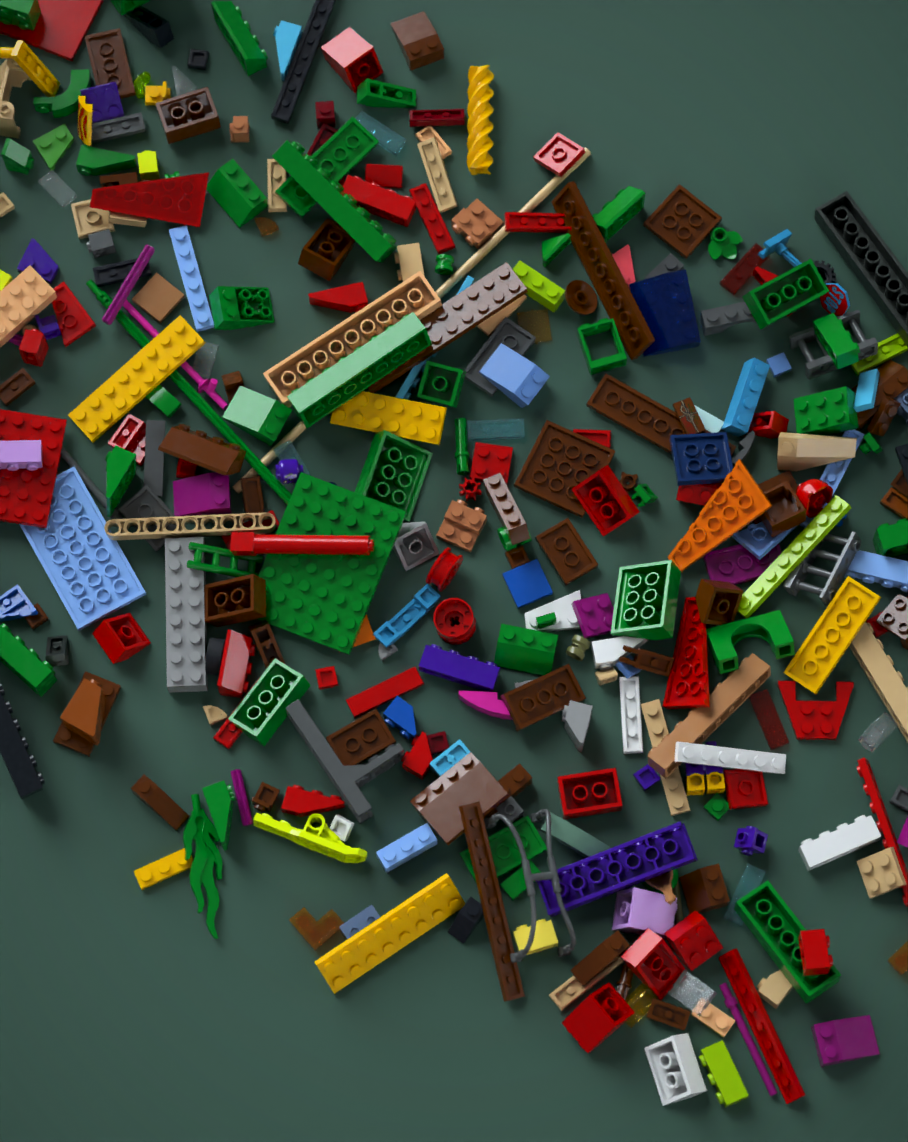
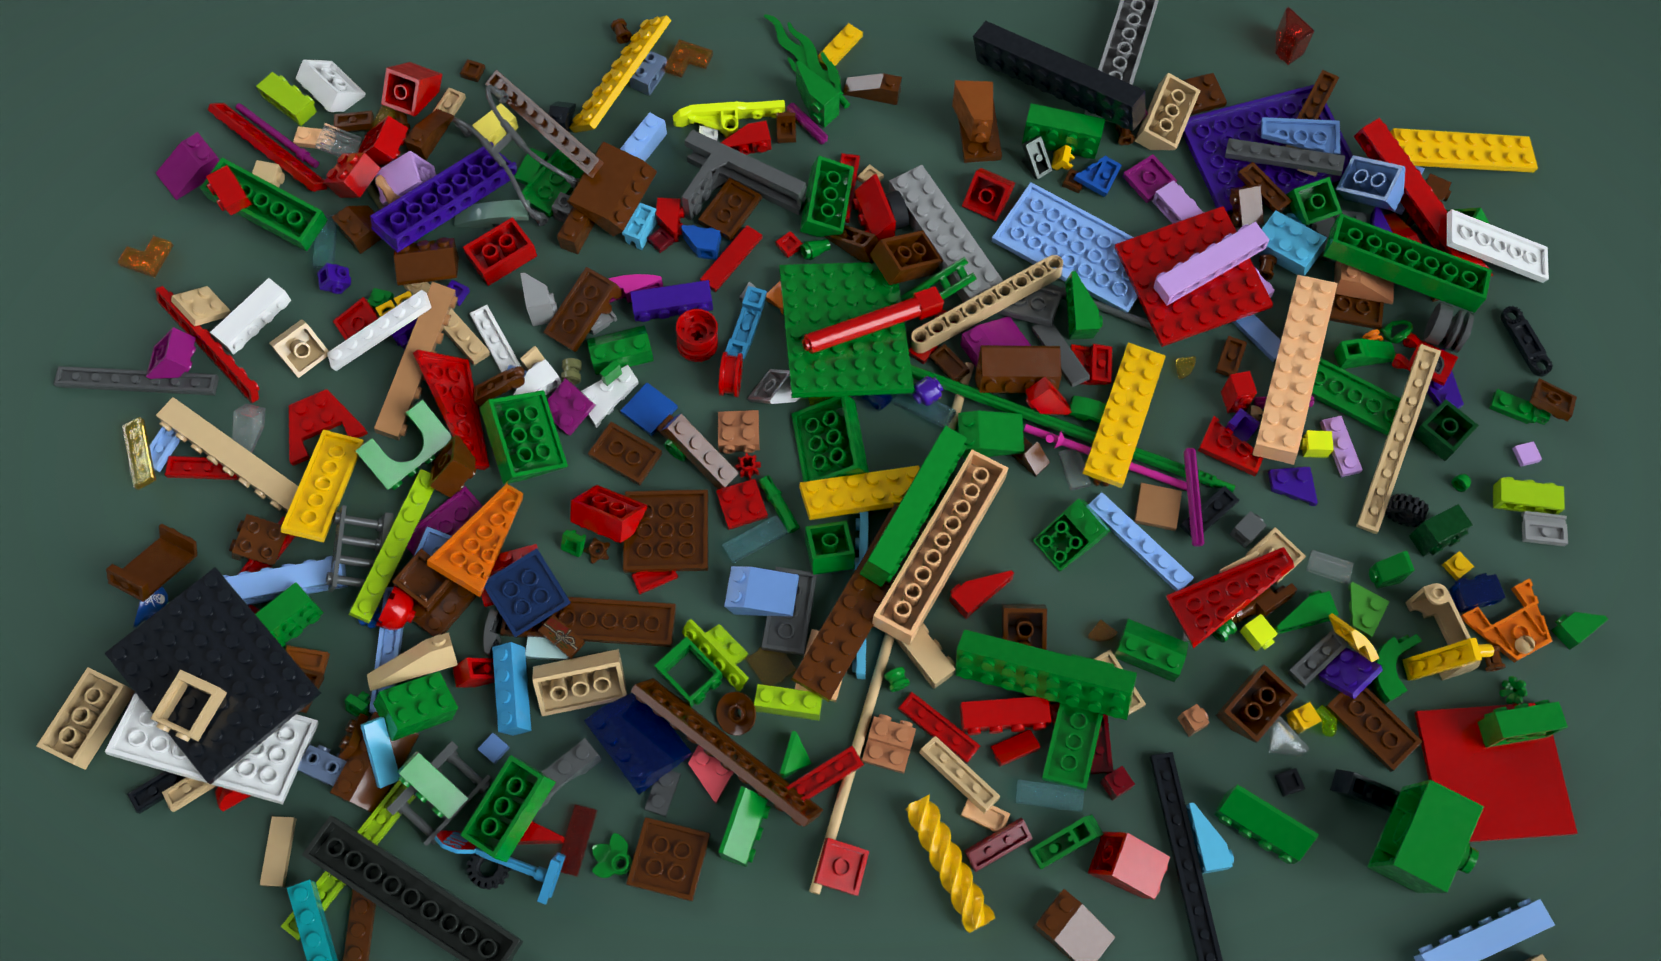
camera: 150 degrees right, 5 degrees down
clear red tile [749,689,789,750] -> none
none -> tan slope [269,319,329,378]
none -> reddish brown slope [394,237,459,286]
none -> reddish brown tile [460,59,485,82]
none -> tan slope [532,649,628,716]
none -> reddish brown bush [611,18,632,44]
none -> lime bracket [682,619,749,692]
none -> green cone [800,239,831,260]
none -> red slope [1025,377,1072,415]
none -> yellow tile [1051,145,1075,171]
none -> clear yellow tile [1175,356,1196,379]

